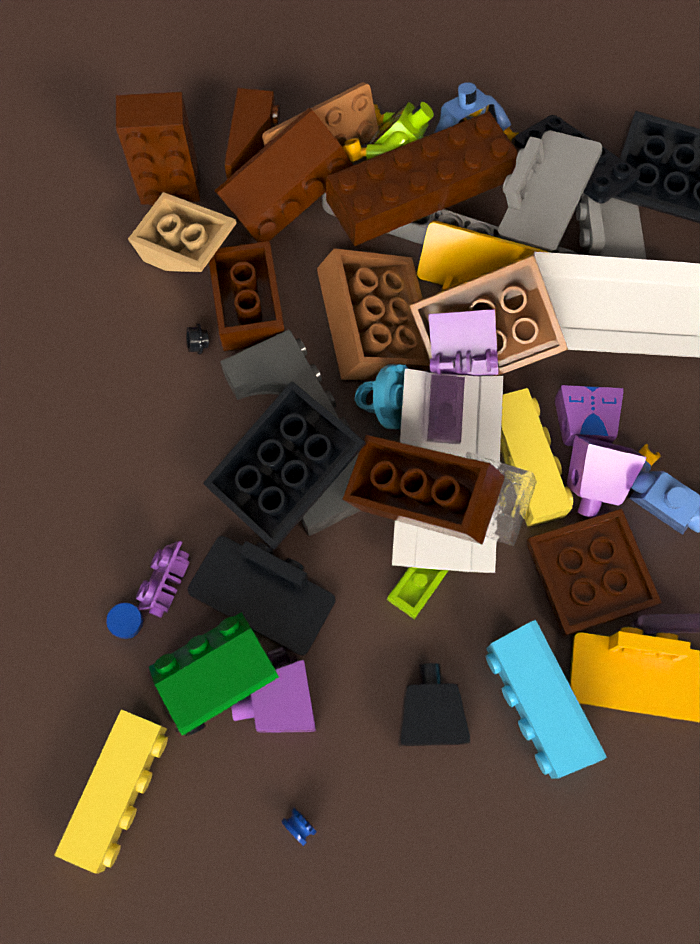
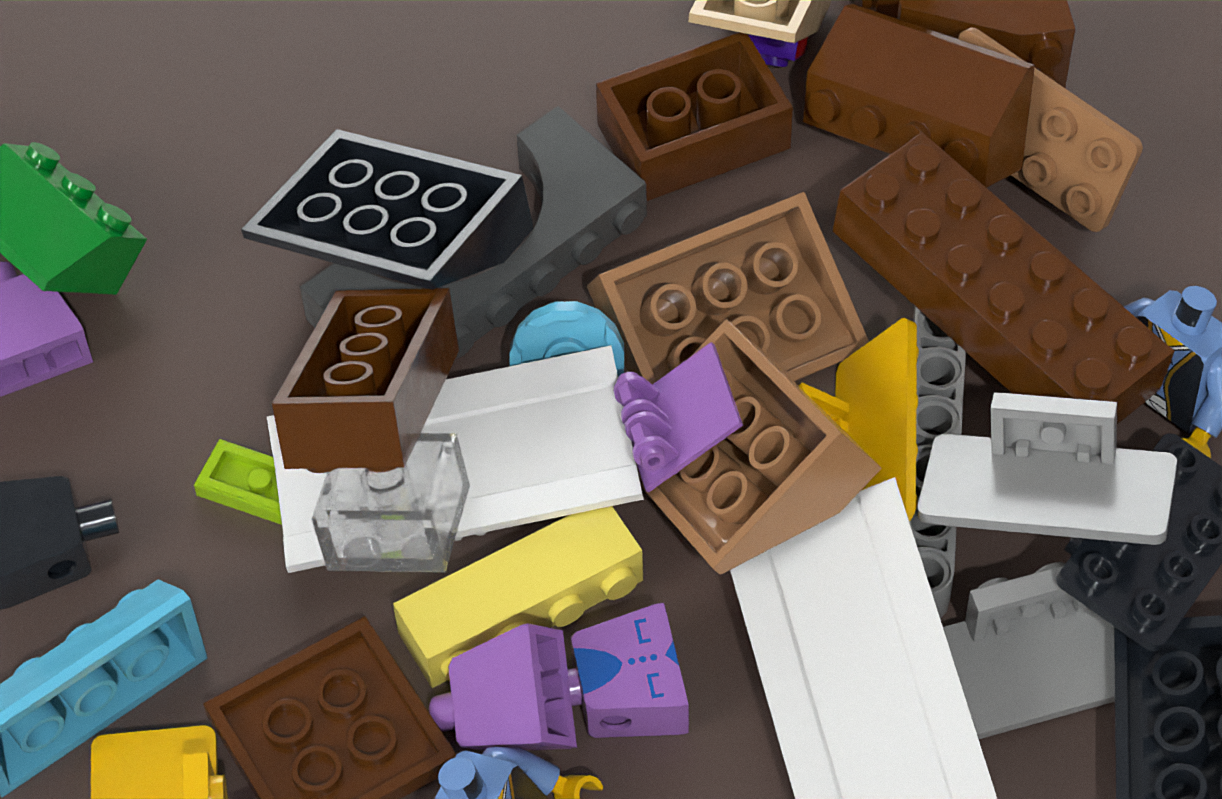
camera: 80 degrees right, 15 degrees down
blue tile [106,603,143,639] -> none
medium lavender hinge [136,541,190,618] -> none
black plate [186,323,209,355] -> none
black bracket [187,536,336,656] -> none
piece [267,646,297,670] -> none
lime torso [343,102,434,162] -> none
clear purple plate [426,375,465,444] -> none

